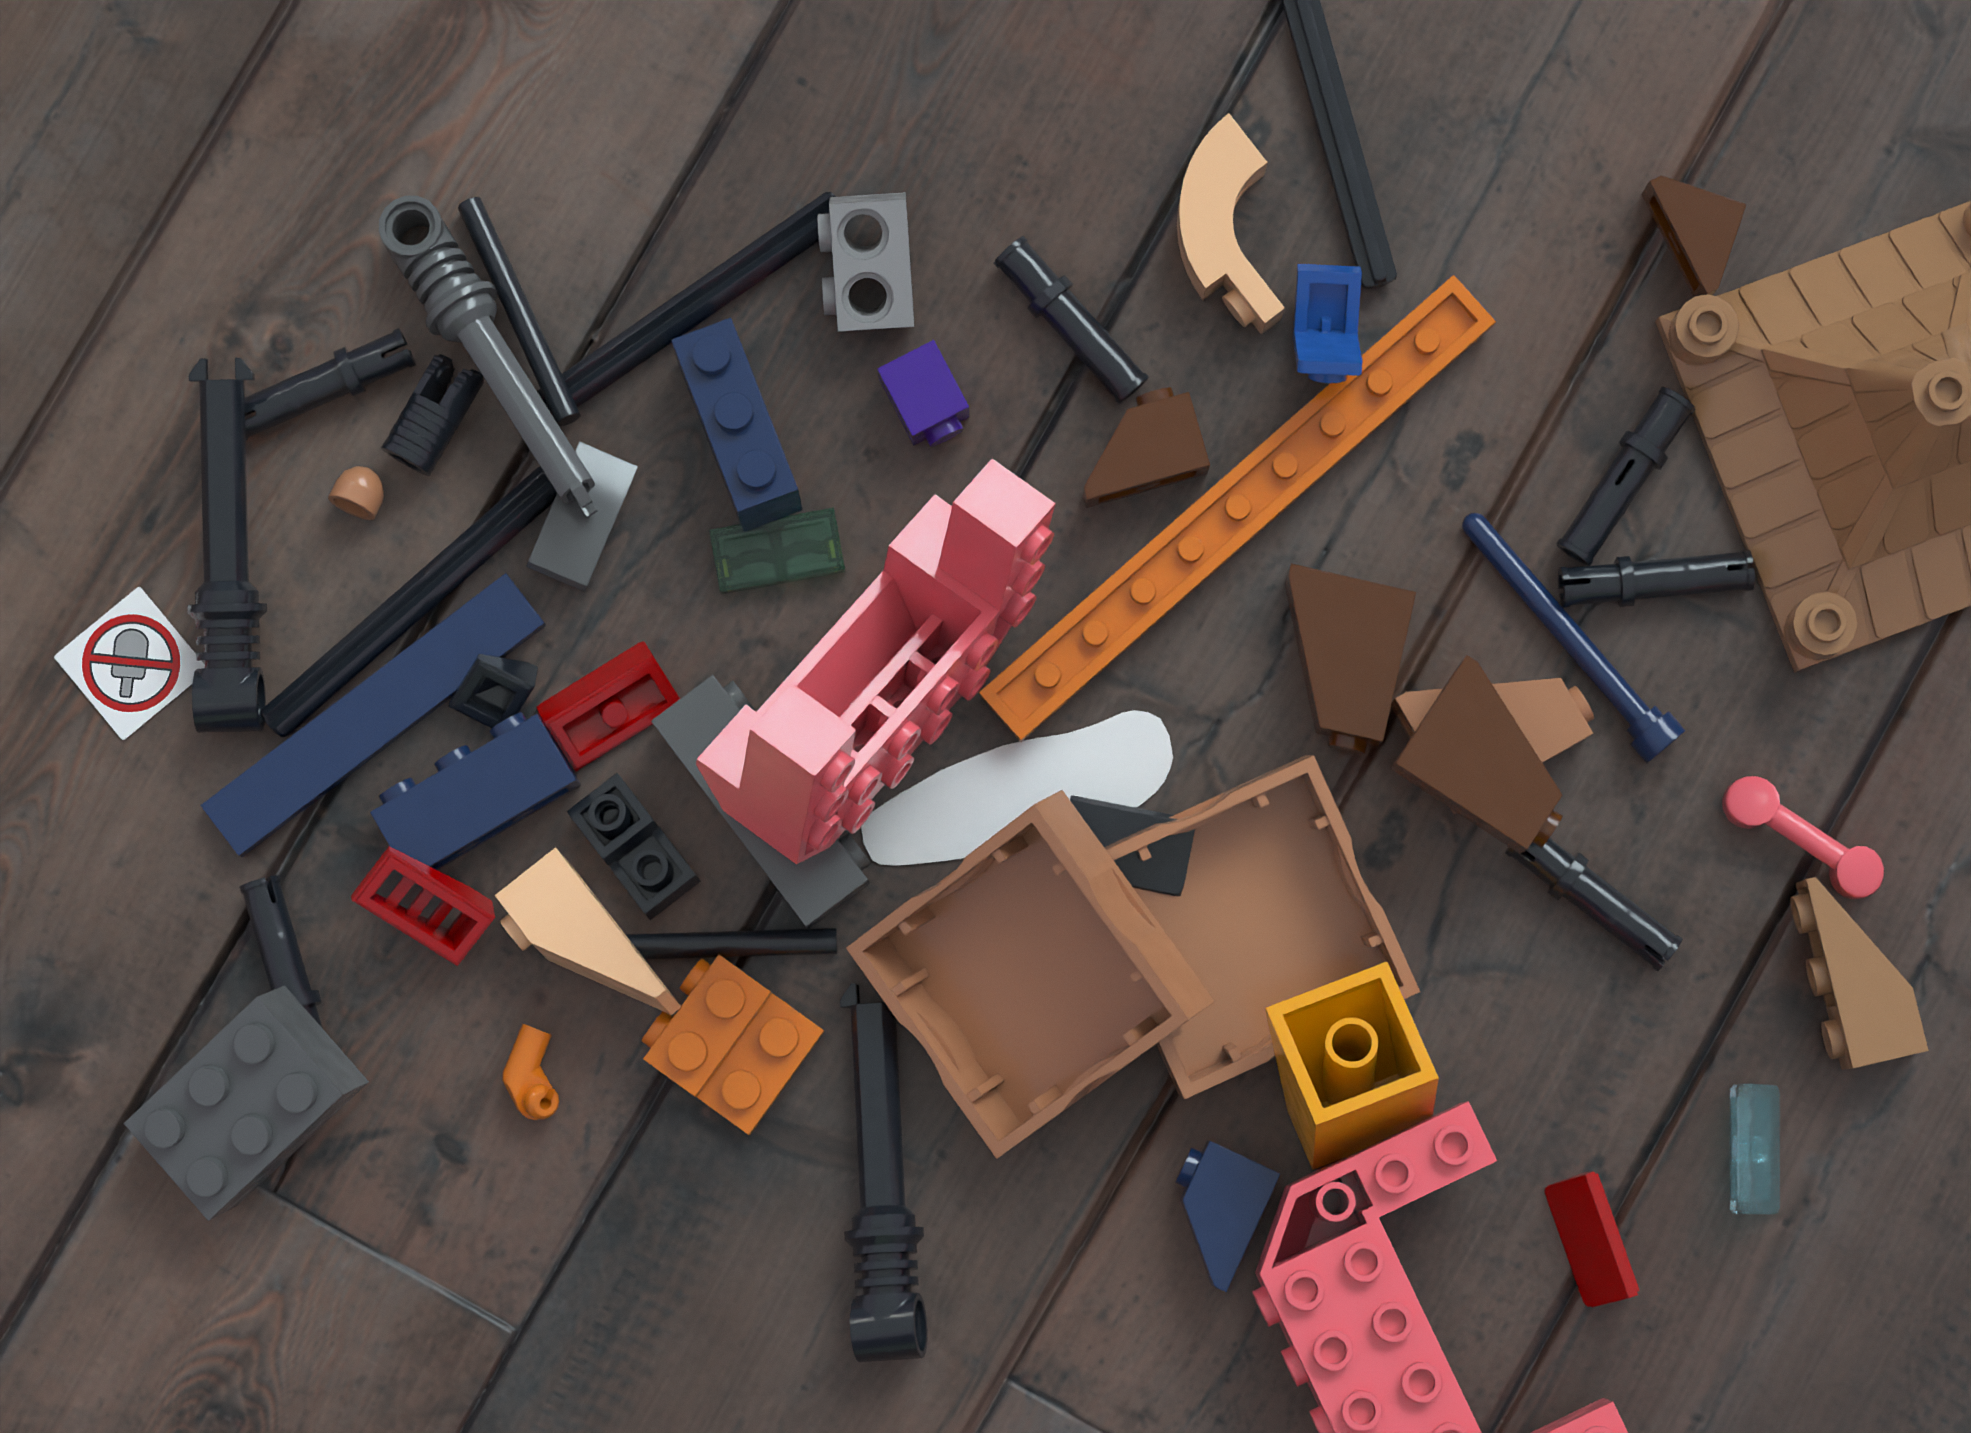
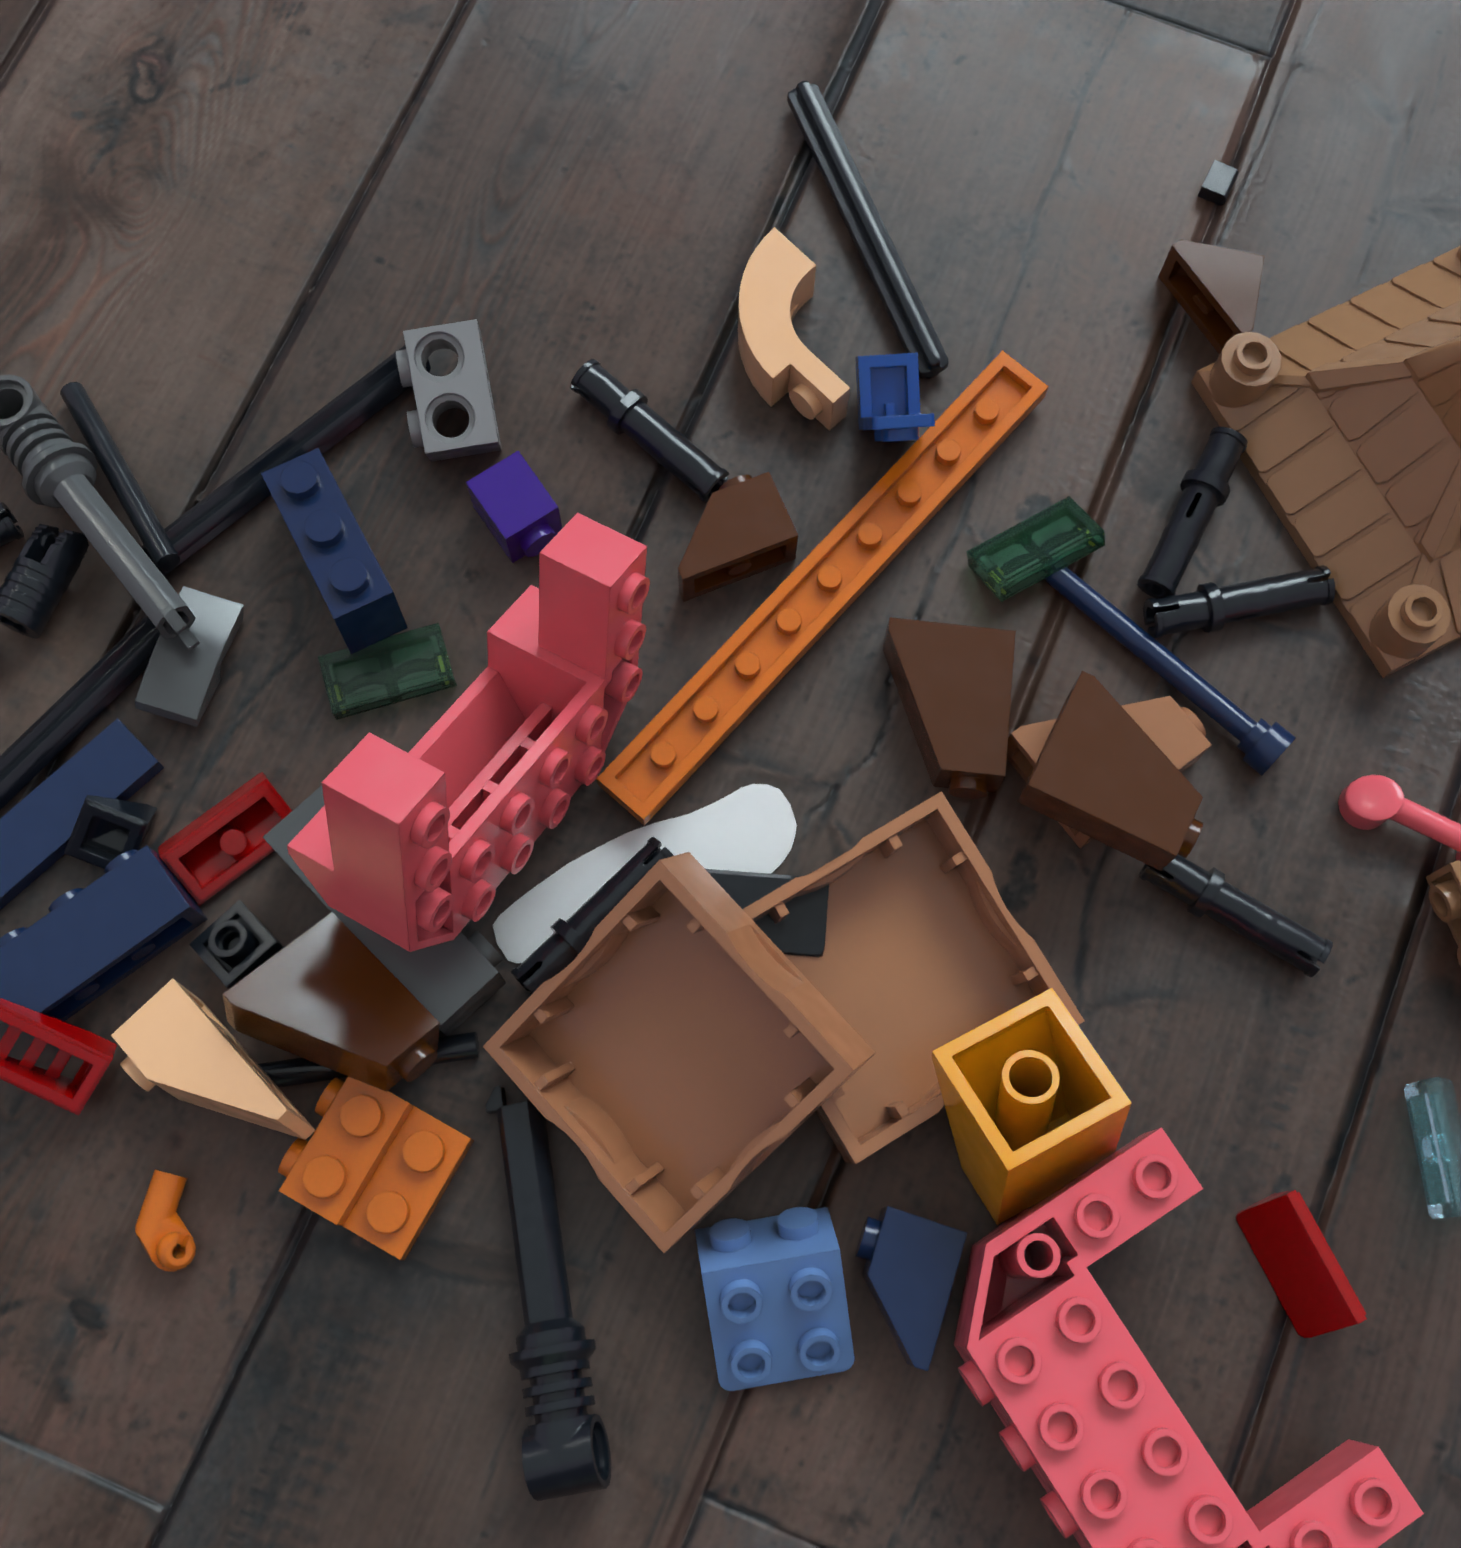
camera: 10 degrees left, 10 degrees down
none -> reddish brown slope [222,912,440,1092]
none -> black pin [511,837,674,995]
none -> medium blue bracket [695,1207,855,1391]
none -> clear green tile [967,496,1105,602]
none -> piece [1198,160,1238,206]

